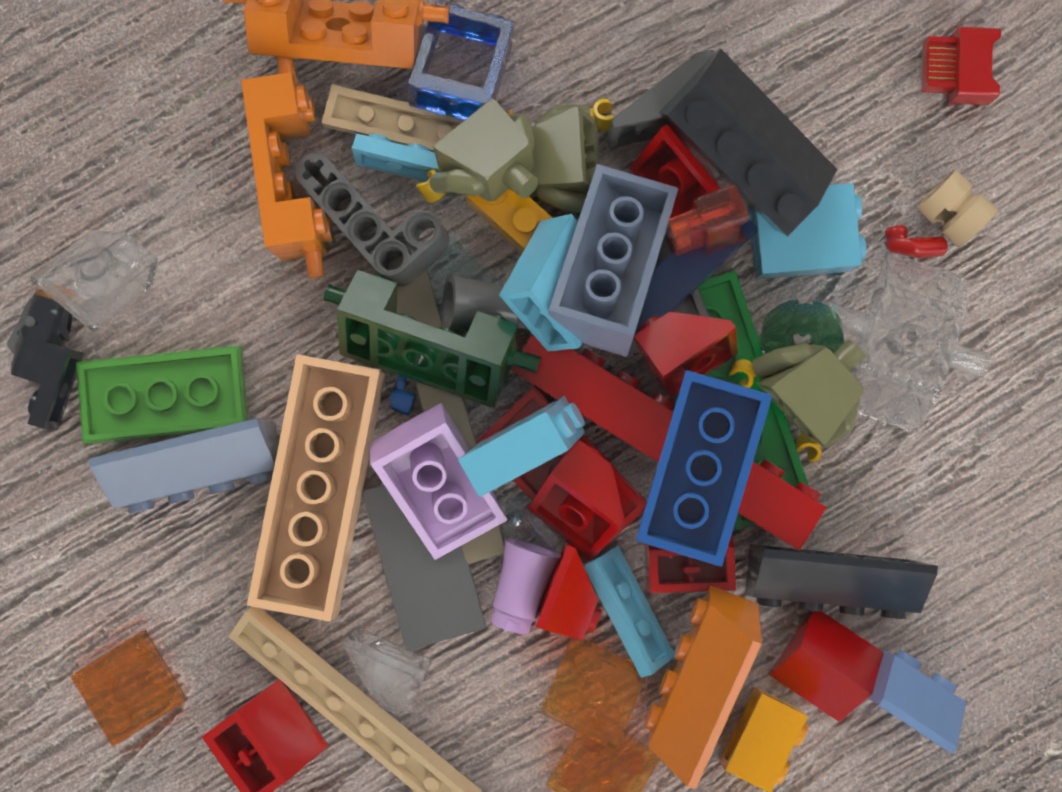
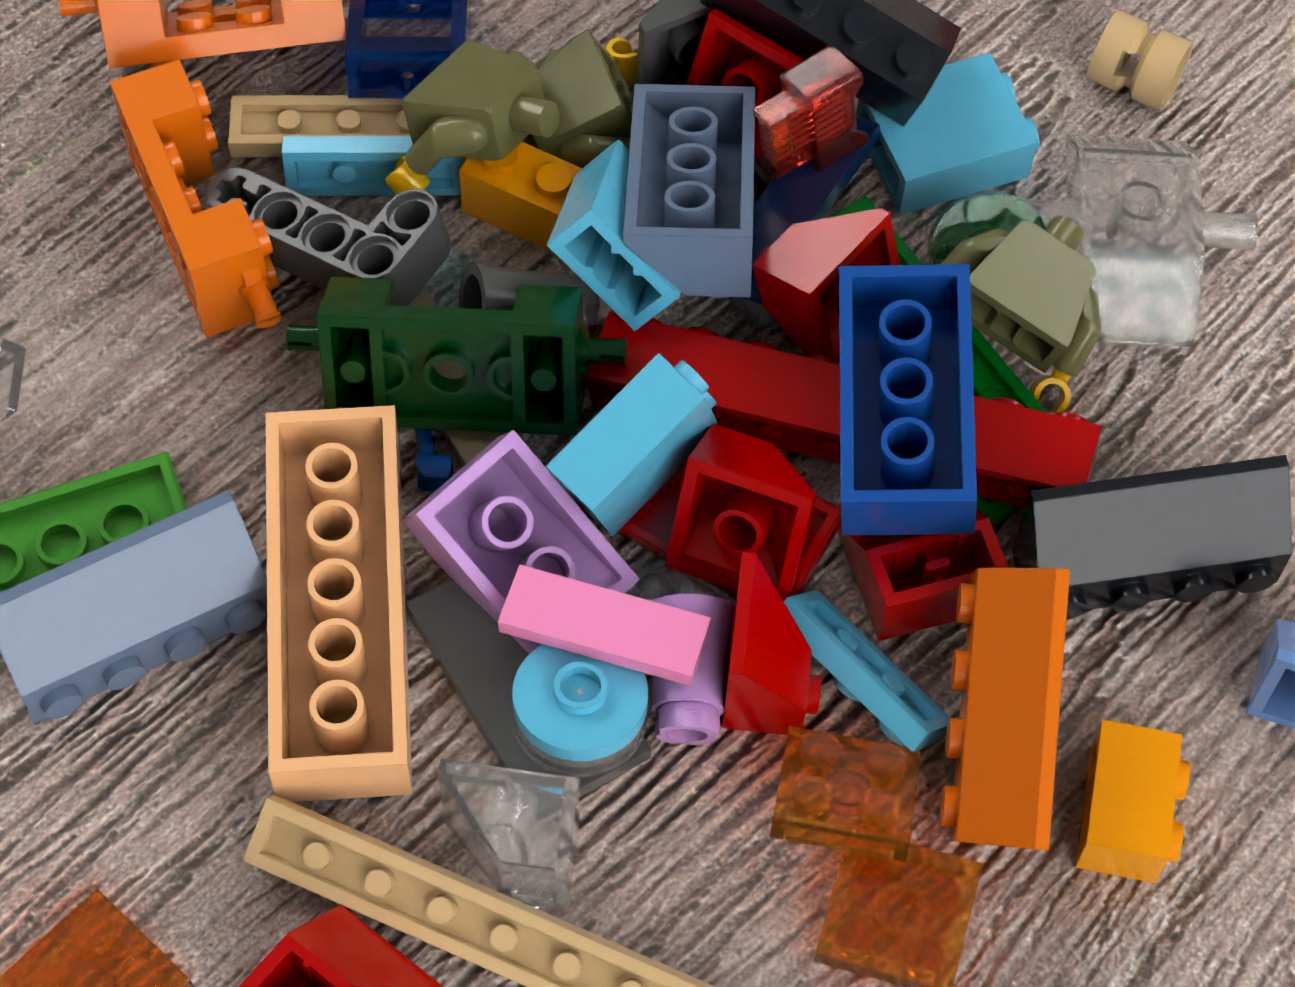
camera: 20 degrees left, 25 degrees down
red slope [768,610,884,722] -> none
red arm [884,225,948,258] -> none
none -> bright pink tile [498,564,711,686]
none -> medium azure piece [512,644,648,777]

